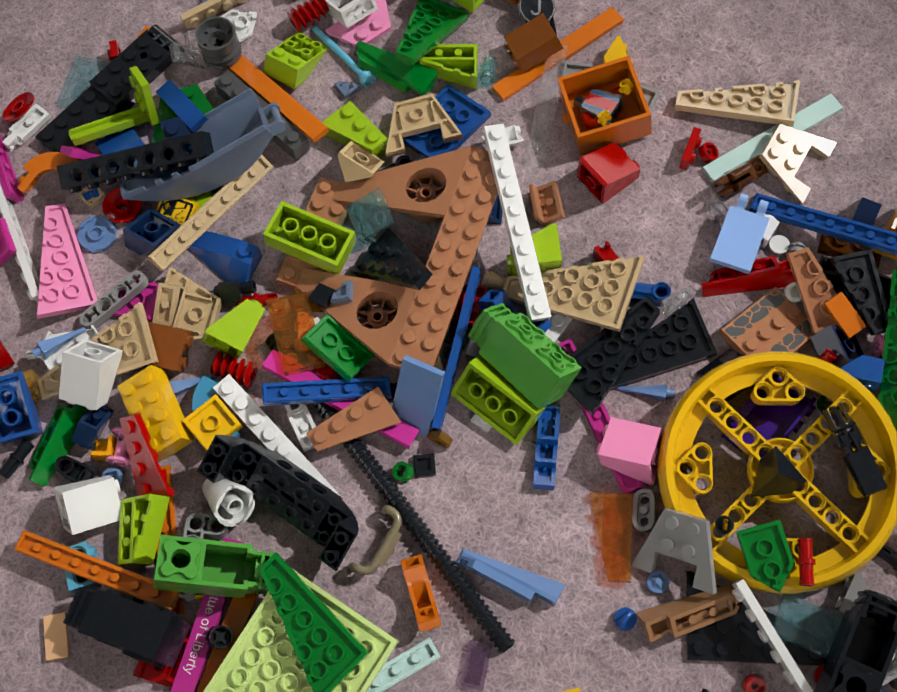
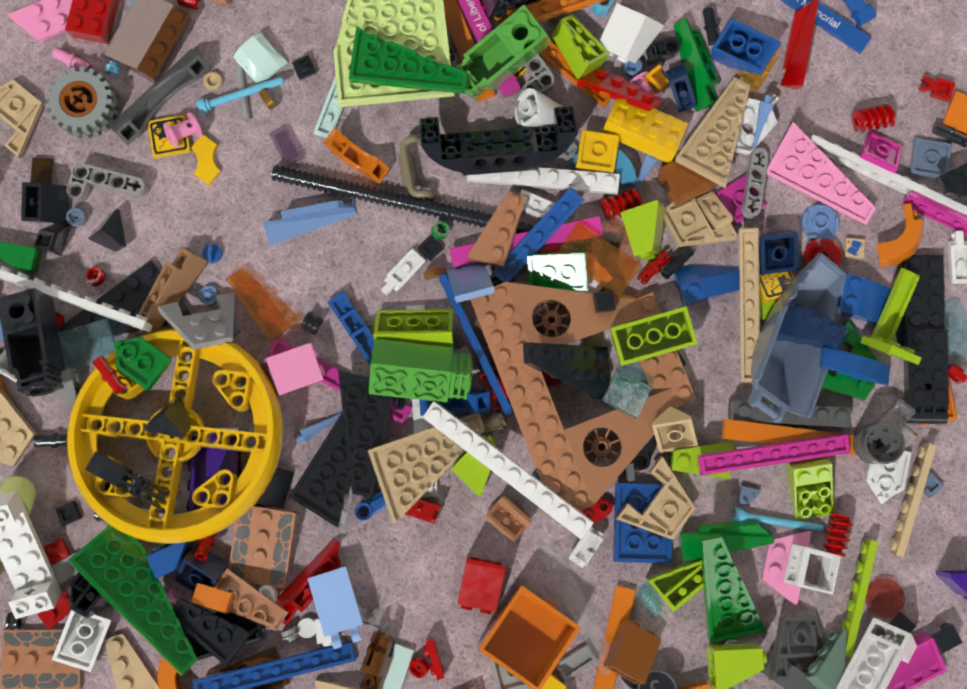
camera: 130 degrees right, 15 degrees up
black brick [57,131,214,193] -> none
white slope [59,339,123,410] -> none
dark pink tile [60,145,101,160] -> none
black wheel [205,625,233,649] -> none
black tile [217,281,243,303] -> none
sand blue tile [331,280,354,305] -> none
torso [573,79,633,129] -> none
light grey plate [633,489,656,533] -> none
black hinge [715,515,734,534] -> none
none -> black wheel [301,311,323,335]
none -> white hinge [381,248,426,296]
none -> dark pink tile [697,433,850,475]

